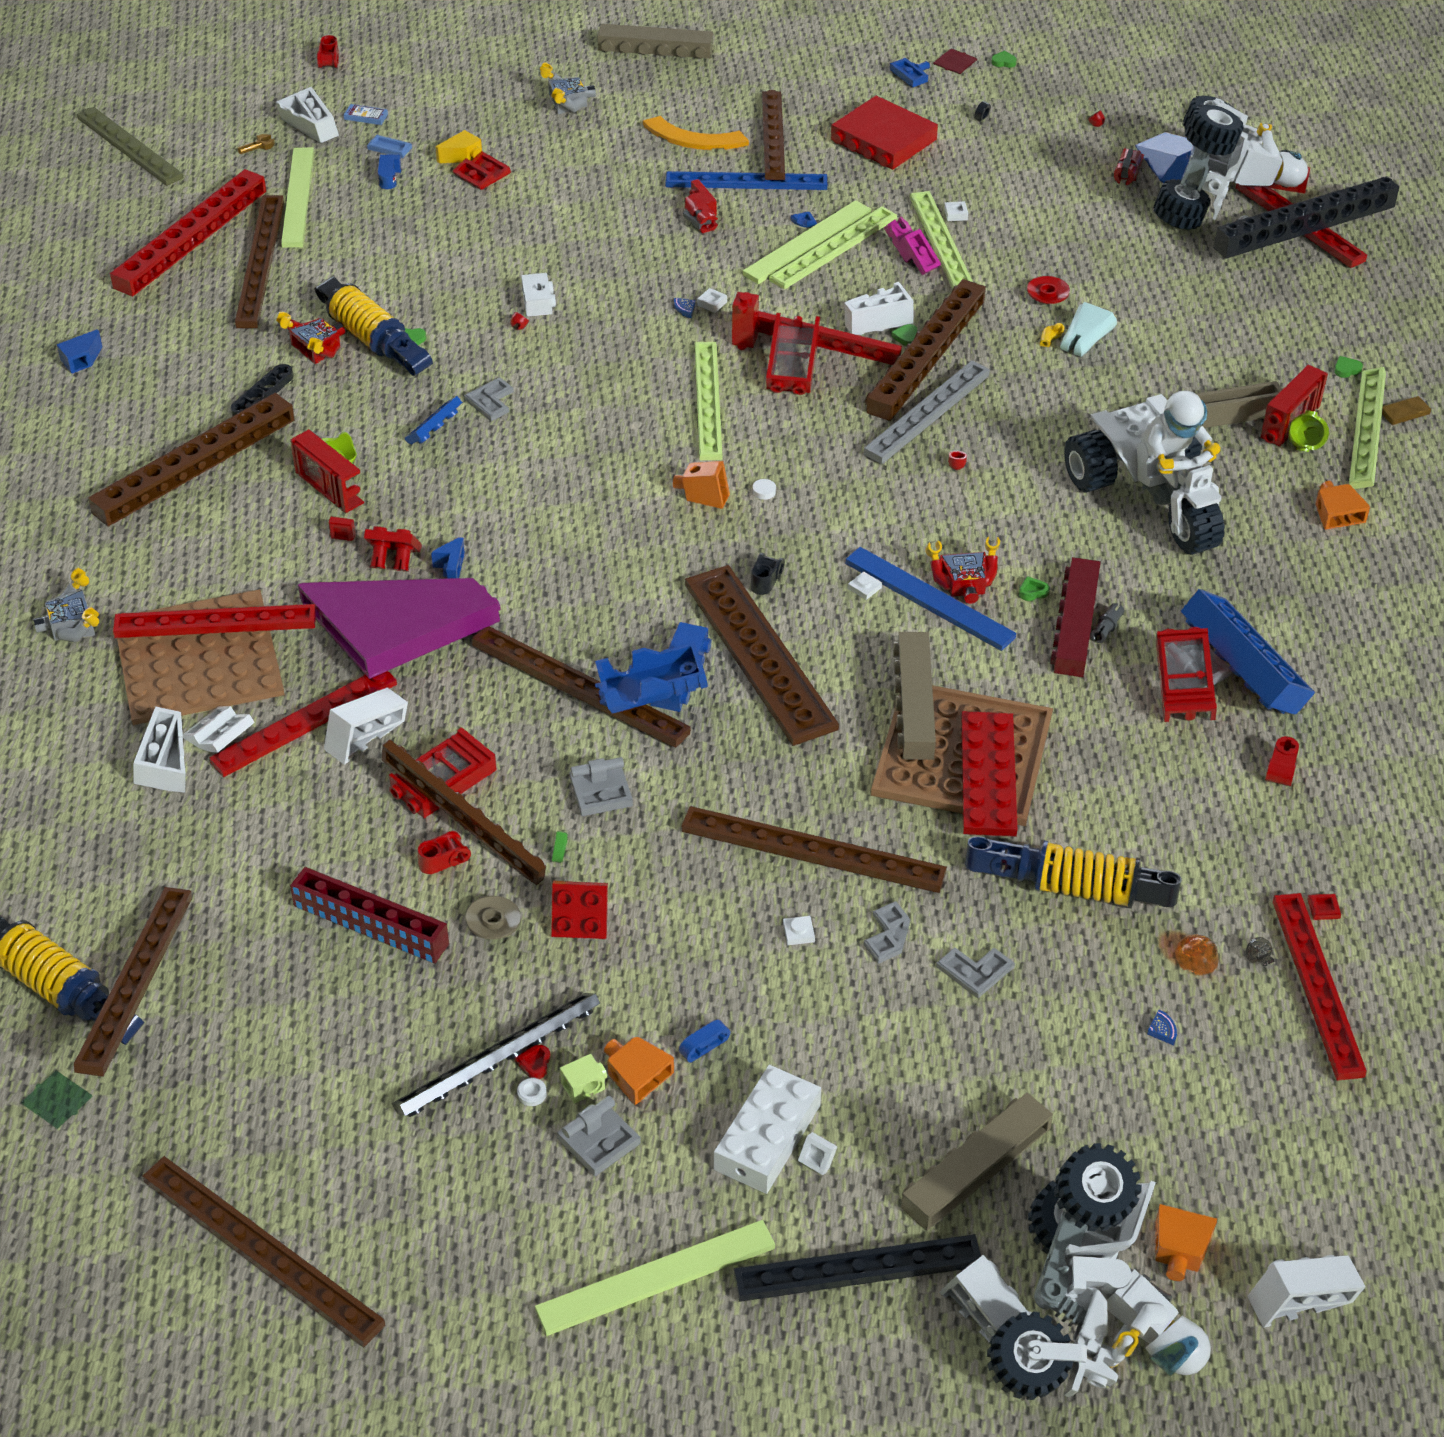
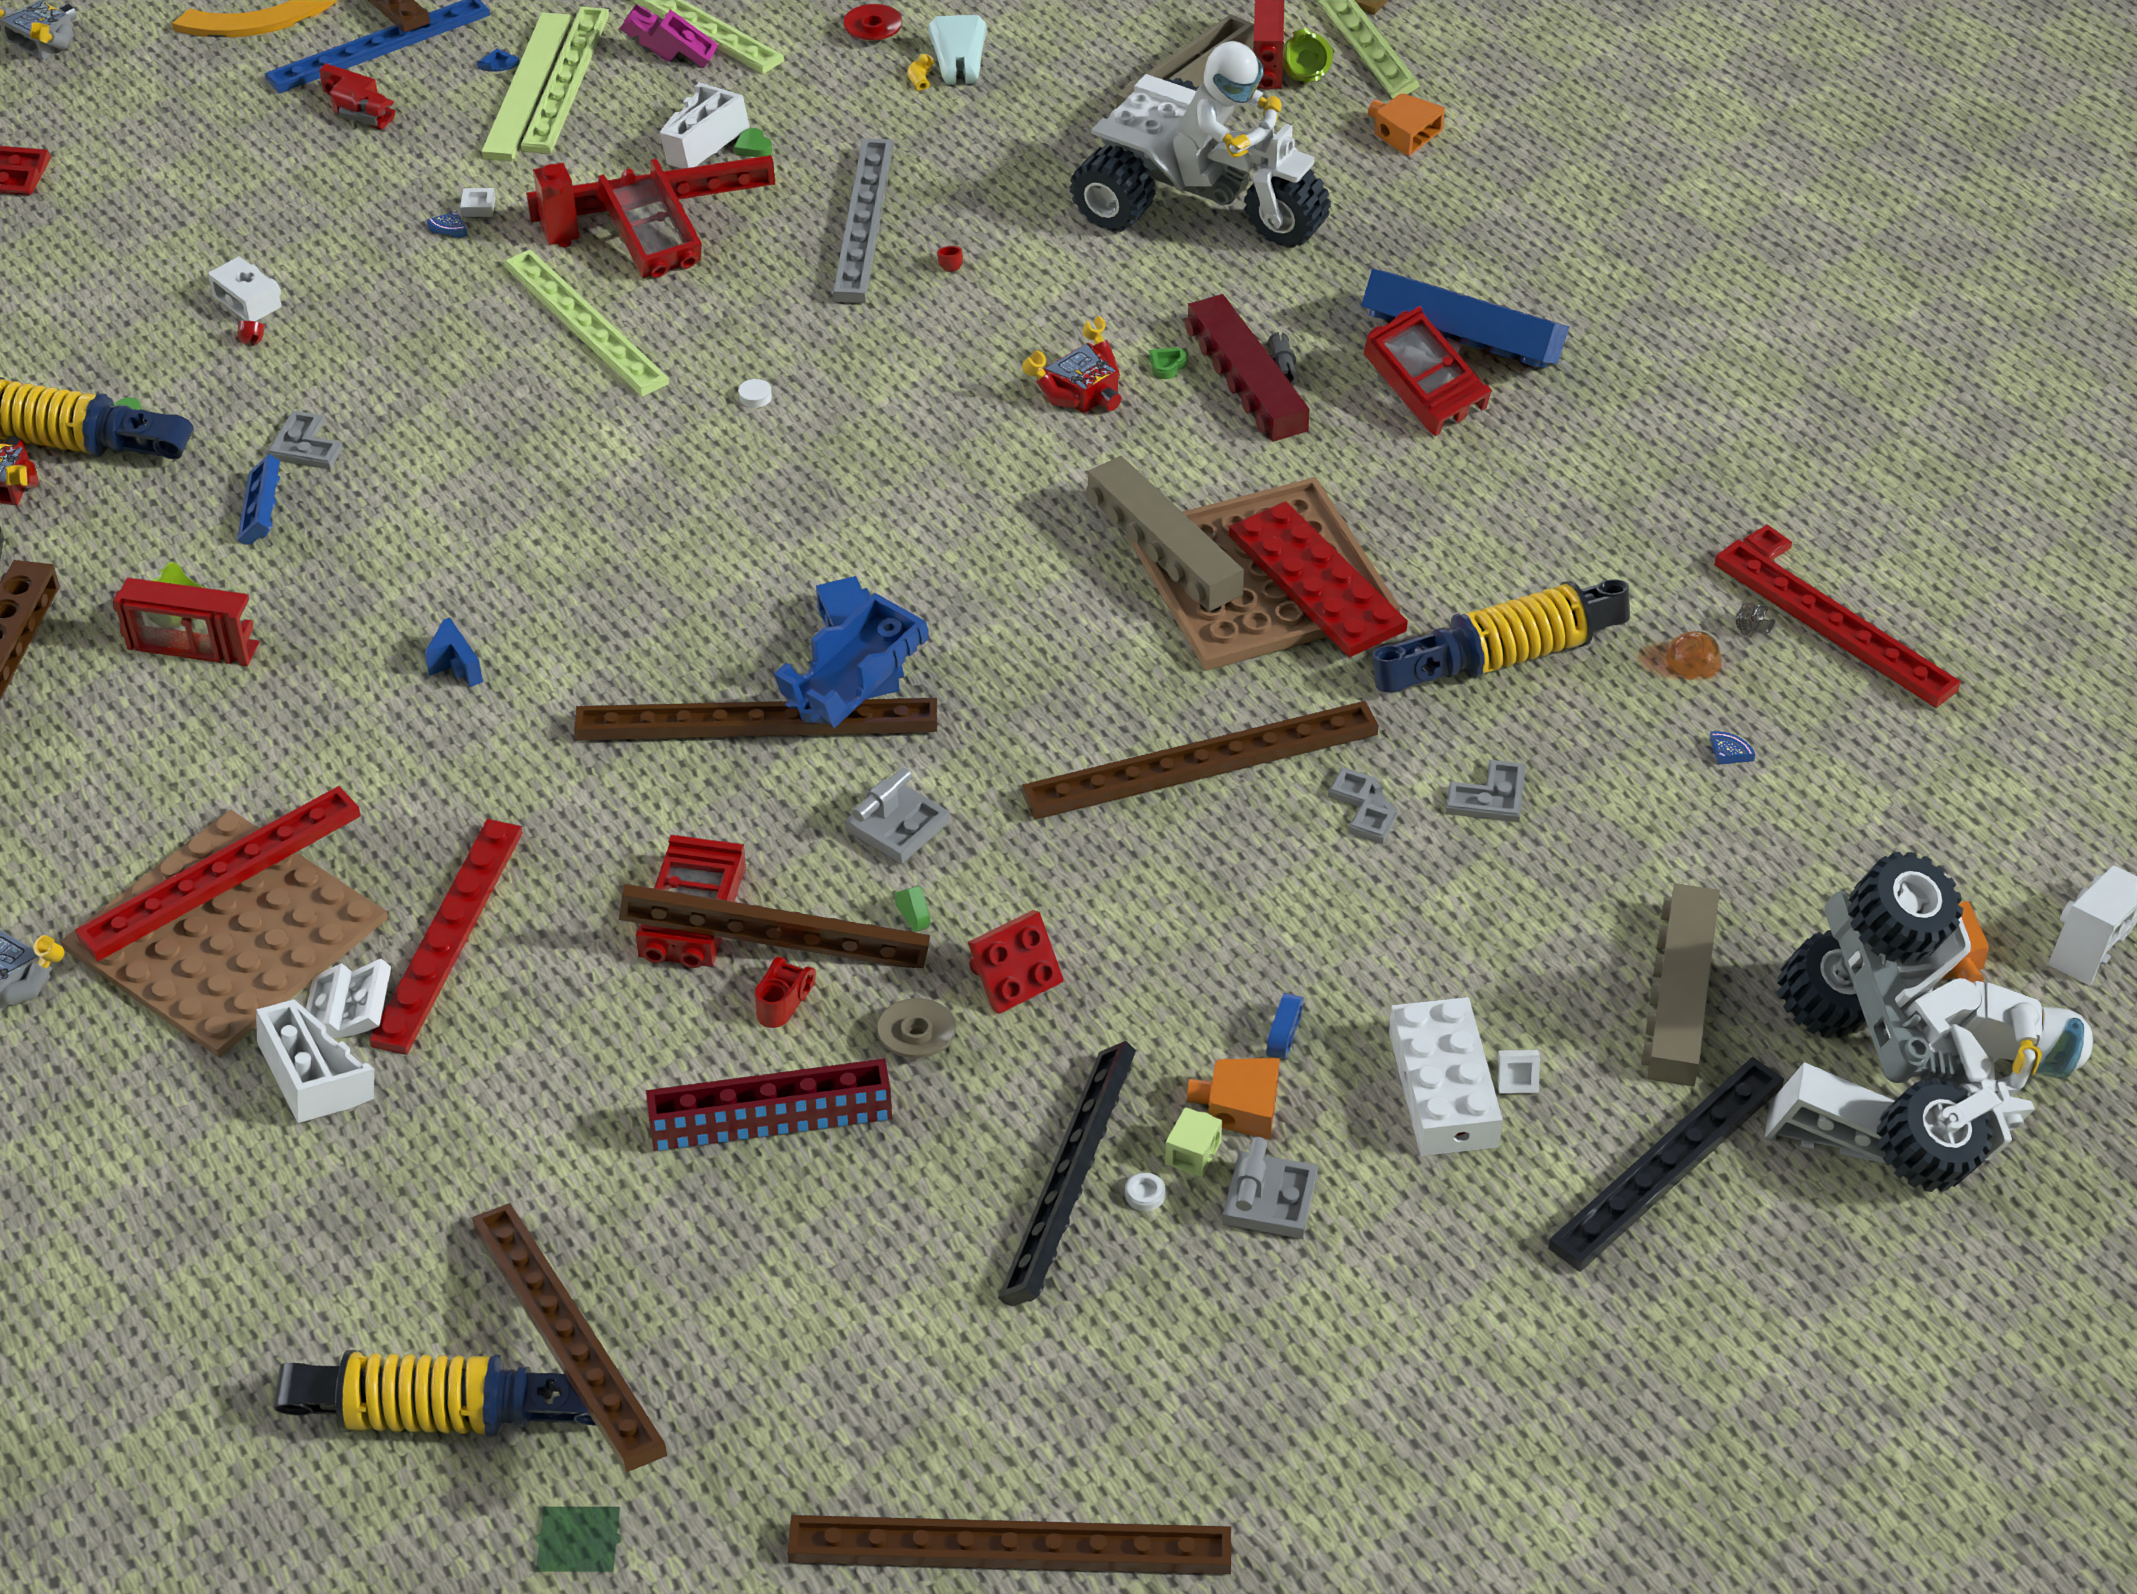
camera: 35 degrees left, 0 degrees up
magenta slope [298,578,501,679] -> none
white wedge [324,688,408,765] -> none
red tile [329,516,356,541] -> none
red plate [364,526,422,572] -> none
red tile [515,1045,551,1079] -> none
yellowish green tile [535,1220,775,1336] -> none
orange torso [673,461,730,509] -> none
reddish brown plate [685,565,839,746] -> none
black piece [751,552,785,595] -> none
white plate [783,916,815,945] -> none
blue tile [845,547,1016,651] -> none
white plate [848,572,882,600] -> none
reddish brown brick [865,279,986,422] -> none
red piece [1265,736,1299,787] -> none

